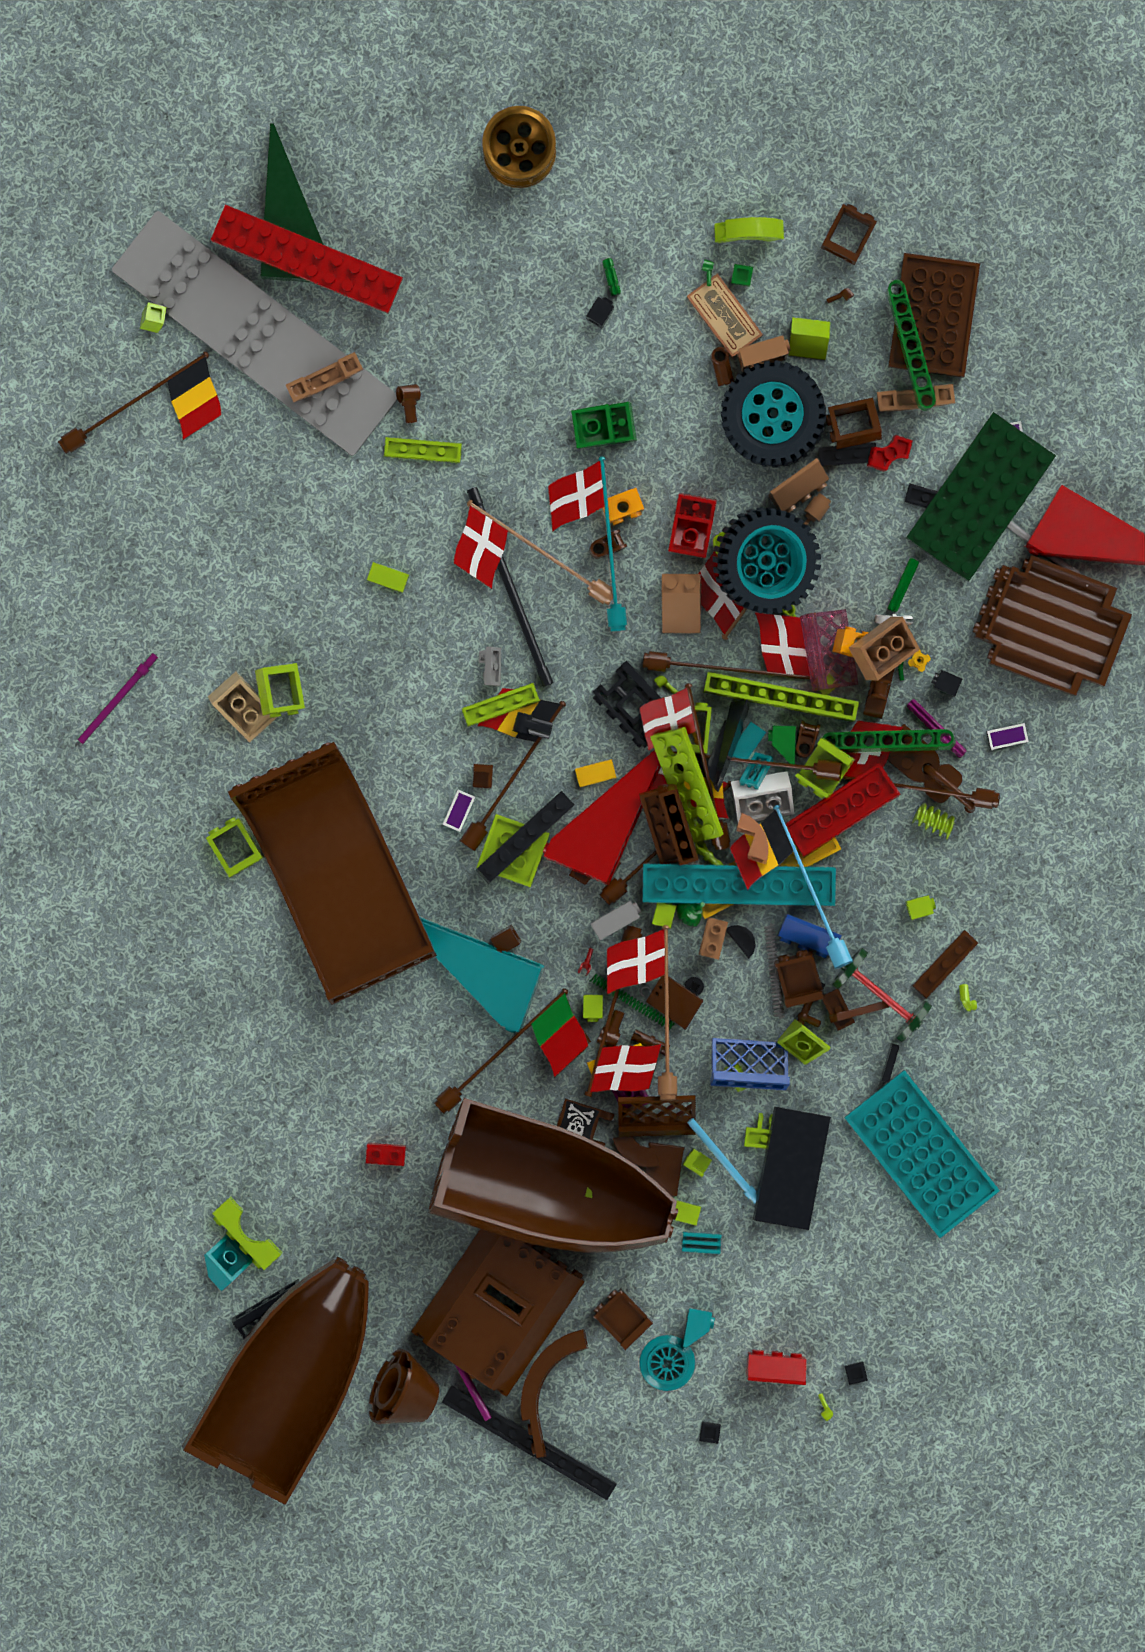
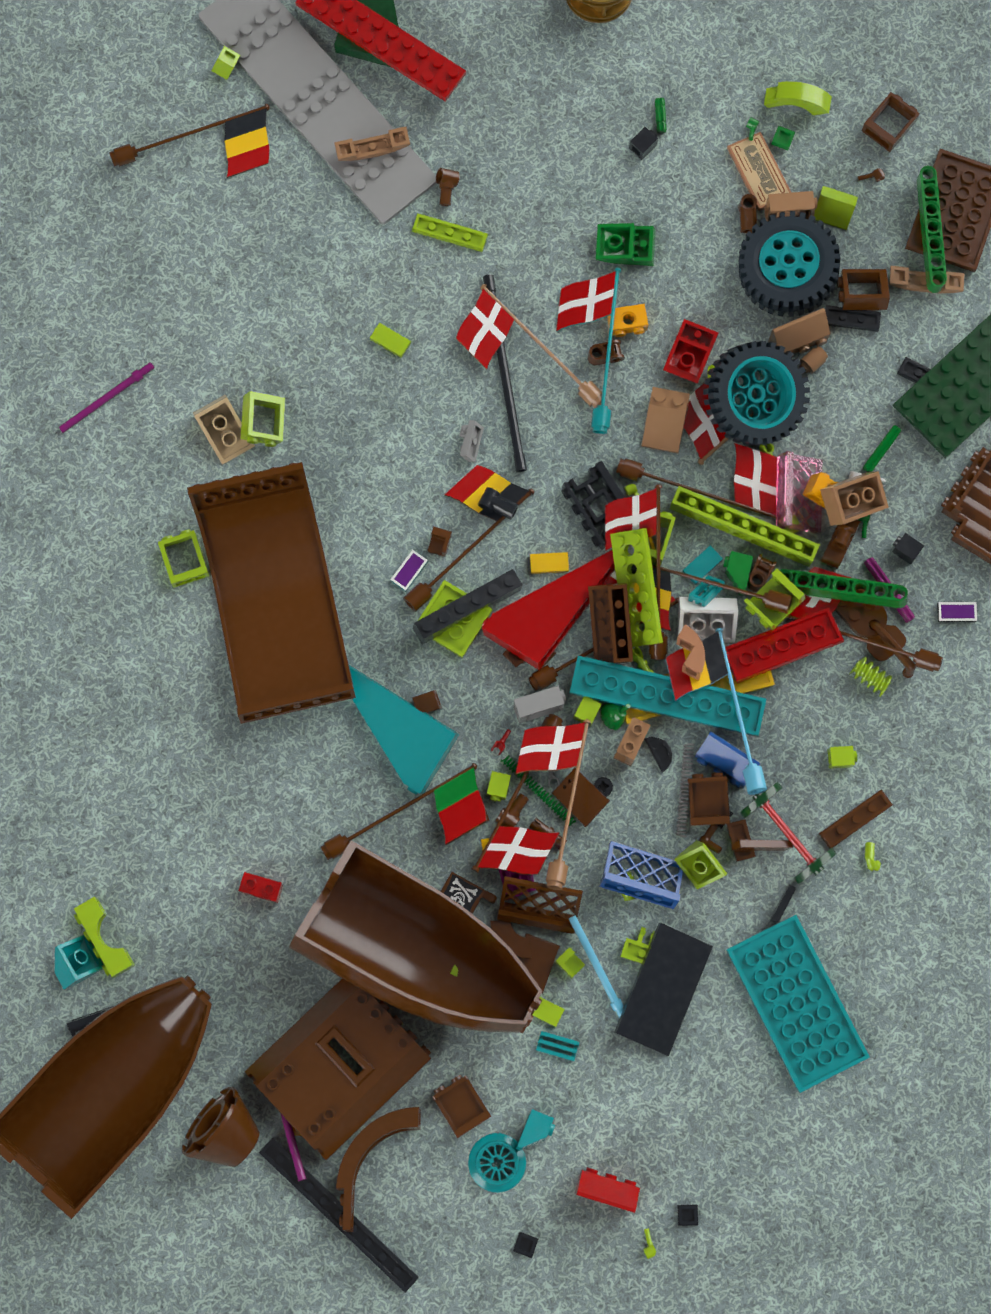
camera: 10 degrees right, 10 degrees down
lime tile [461,683,540,727] -> none
black wedge [707,699,749,792] -> none
red tile [867,435,913,472] -> none
yellow plate [908,650,931,672] -> none

